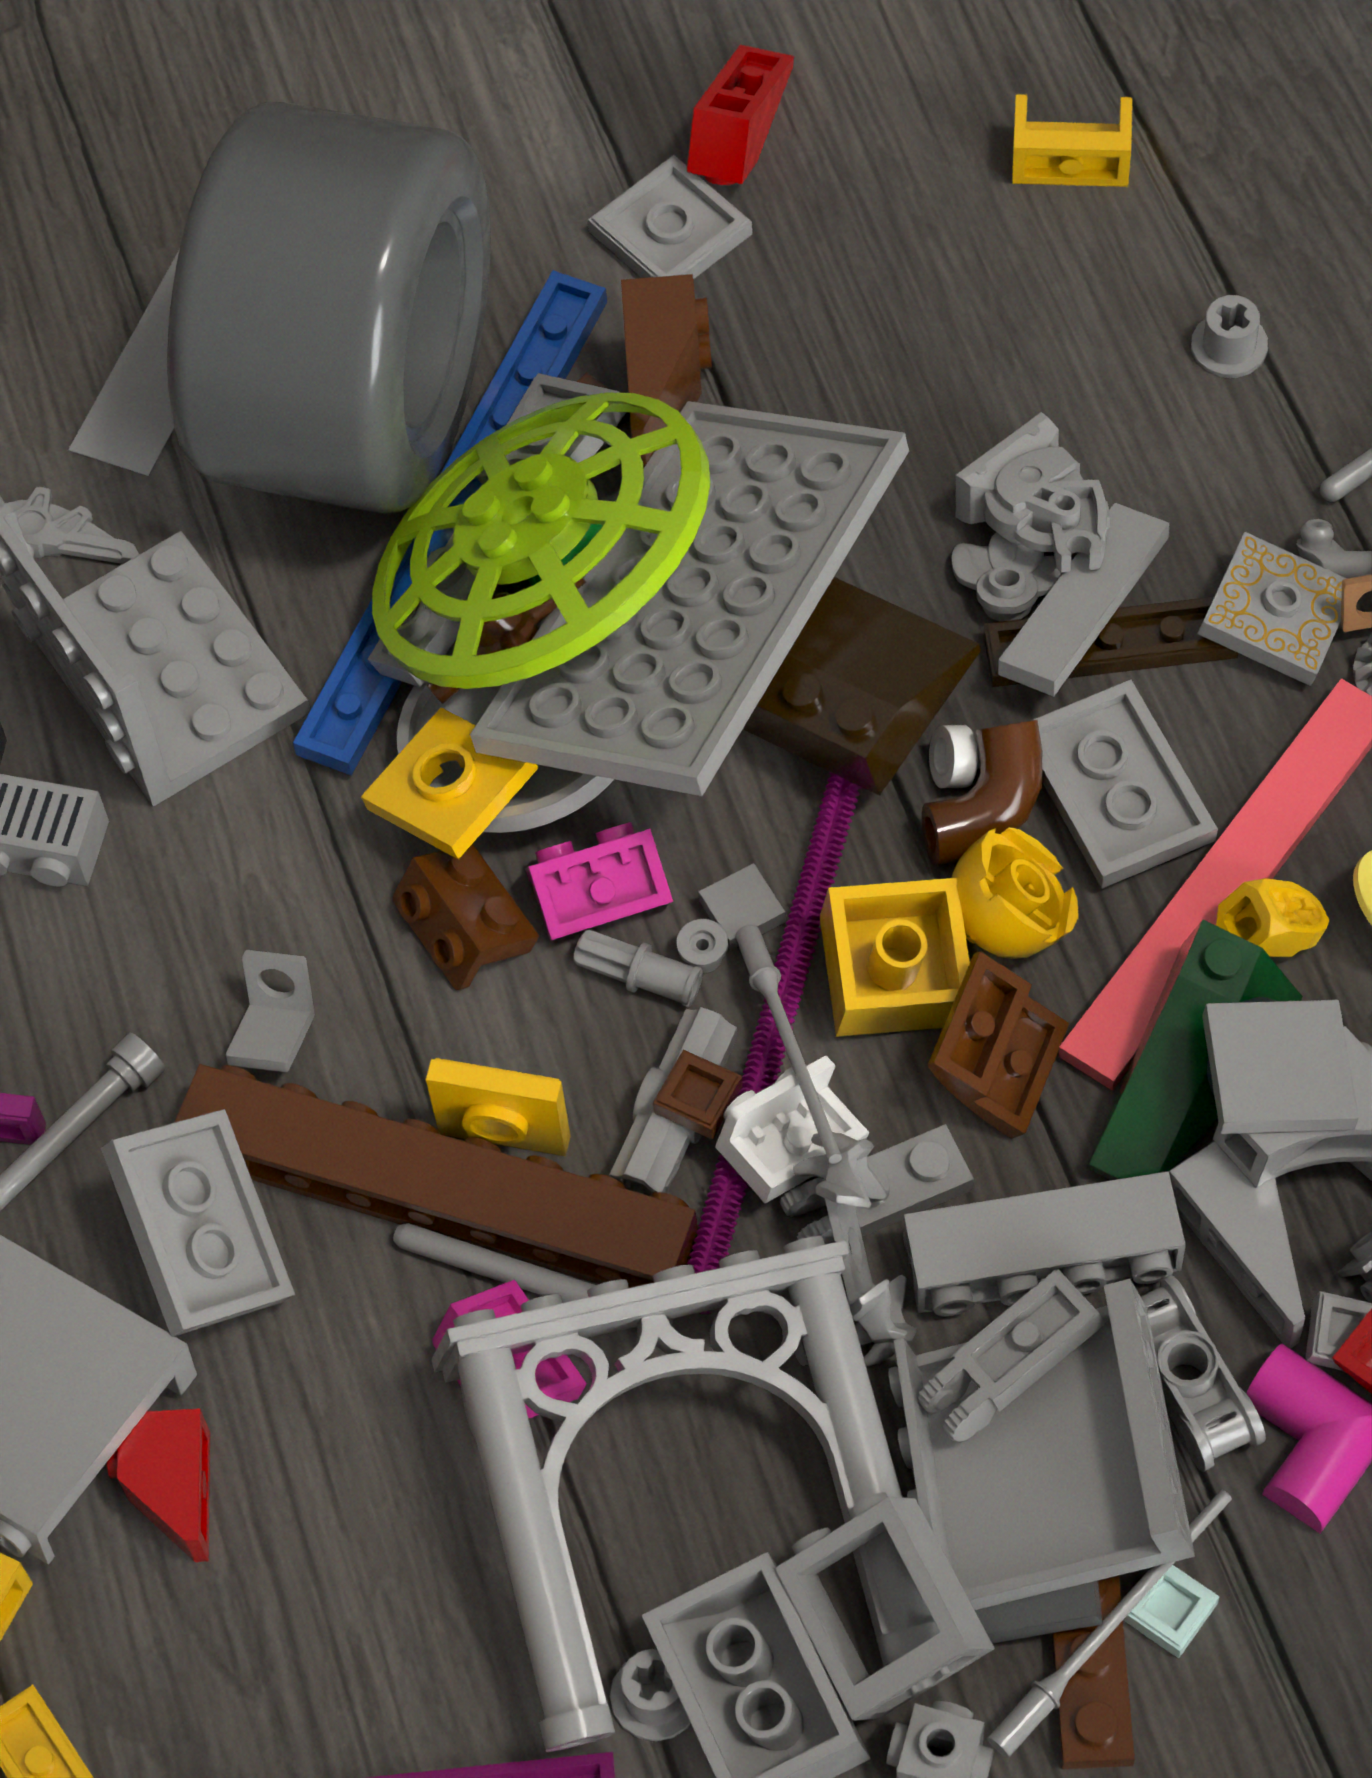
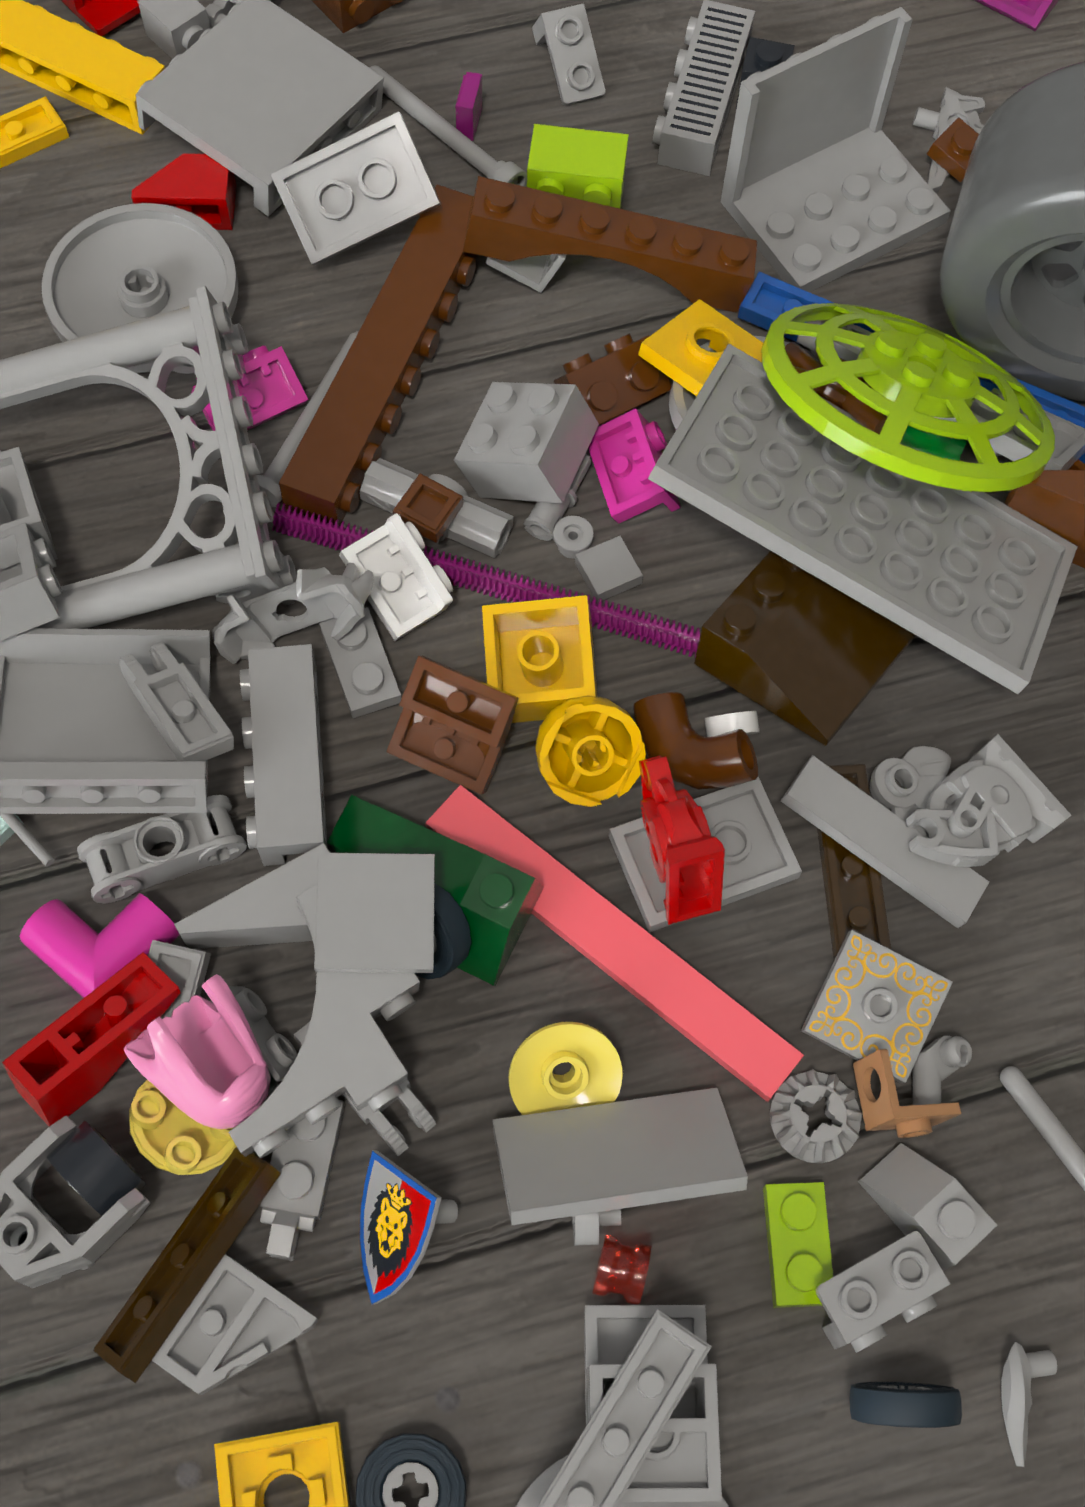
camera: 85 degrees right, 5 degrees up
yellow piece [426,1058,571,1156] -> none
light grey piece [736,925,842,1164] -> none
yellow rock [1216,878,1329,957] -> none
none -> light grey dish [42,203,239,373]
none -> light grey brick [454,382,599,503]
none -> reddish brown arch [463,176,757,313]
none -> lime brick [527,124,629,209]
none -> red piece [639,755,725,925]
none -> reddish brown plate [927,117,979,183]

